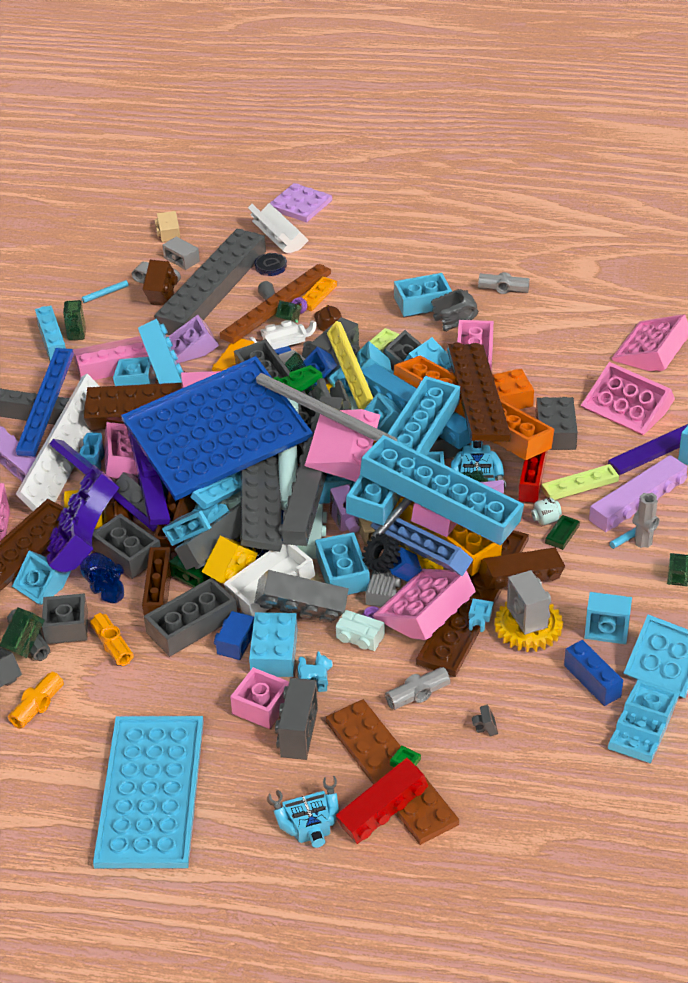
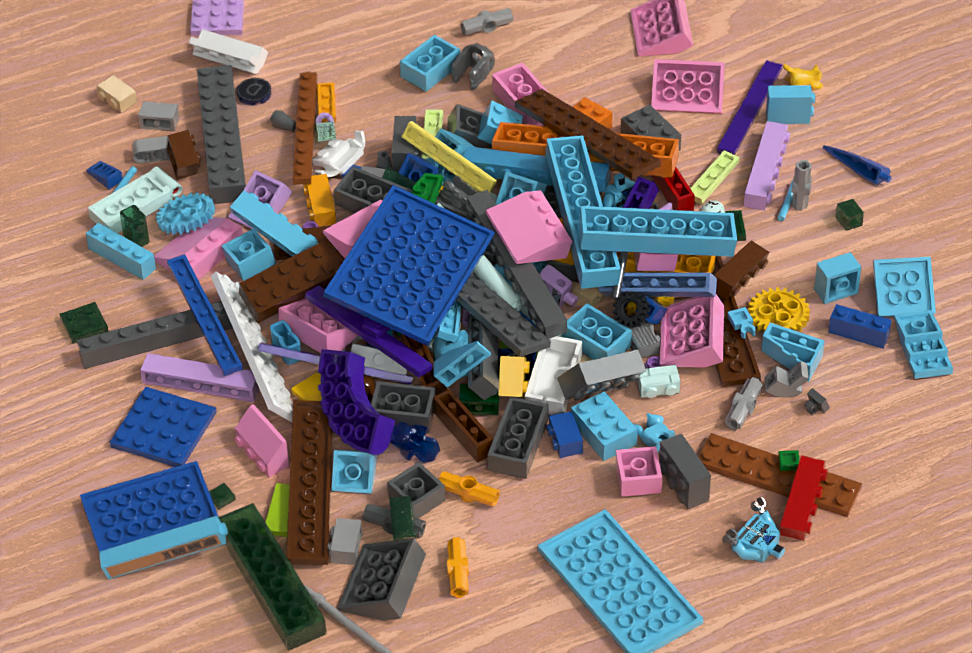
camera: 35 degrees left, 5 degrees up
light grey axle [256,373,397,441] -> none
reddish brown piece [314,305,342,332] -> none
light grey brick [507,570,551,635] -> none
none -> blue slope [86,161,123,189]
none -> light aqua hinge [88,167,183,233]
none -> medium azure gear [156,192,216,235]
none -> dark purple slope [623,177,659,209]
none -> medium azure wedge [762,323,825,382]
none -> light grey brick [764,361,808,397]

